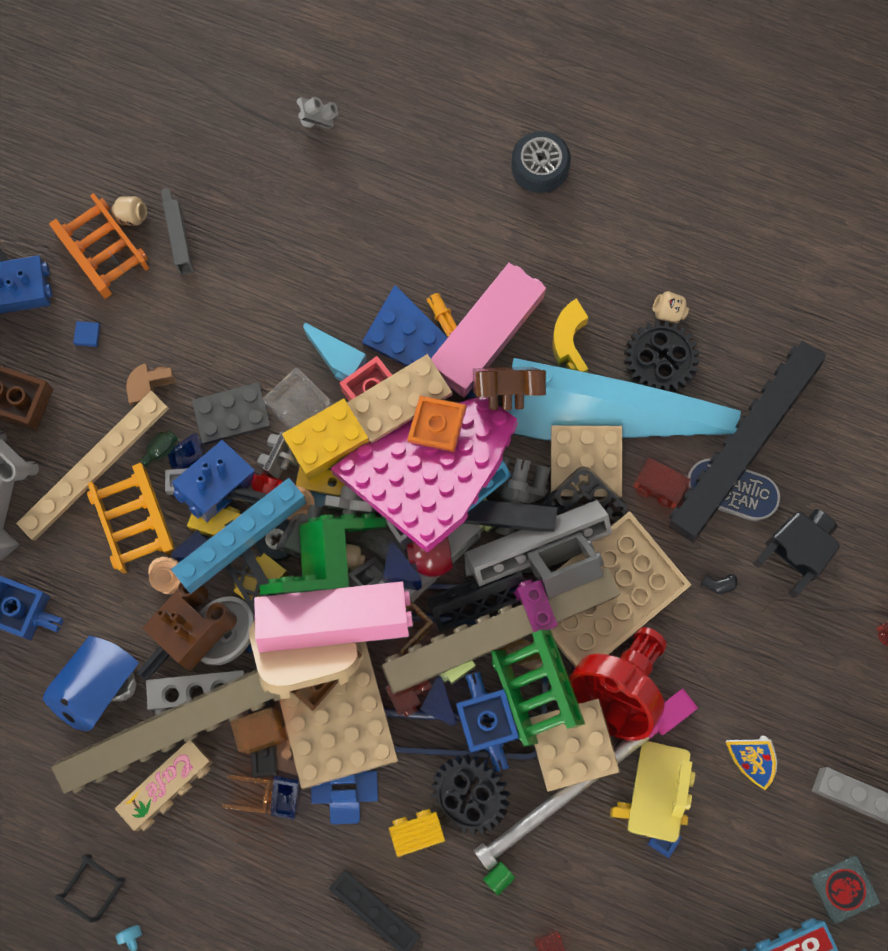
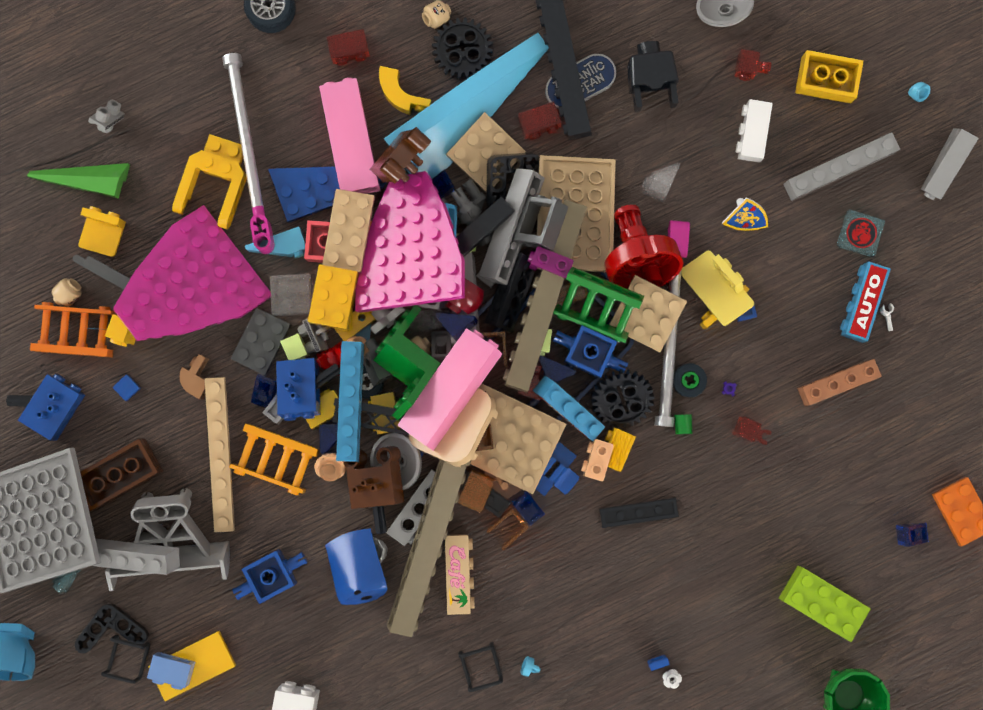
camera: 50 degrees left, 10 degrees up
clear green plant [140,430,179,467] -> none
orange tile [407,395,467,453] -> none
light orange axle [427,293,457,337] -> none
black arm [701,574,738,595] -> none
none -> bright green wedge [27,163,130,199]
none -> yellow bracket [78,206,126,257]
none -> yellow brick [105,314,136,347]
none -> dark pink wing [113,205,273,341]
none -> yellow plate [172,134,247,230]
none -> flat silver piece [222,53,275,254]
none -> yellowish green brick [280,334,310,360]
none -> clear red brick [327,29,370,65]
none -> clear blue slope [432,170,455,199]
none -> dark azure brick [533,376,605,441]
none -> light nougat bracket [581,439,614,481]
none -> clear slope [641,163,680,202]
none -> black bush [673,363,707,398]
none -> dark purple piece [722,381,737,397]
none -> white brick [736,99,772,163]

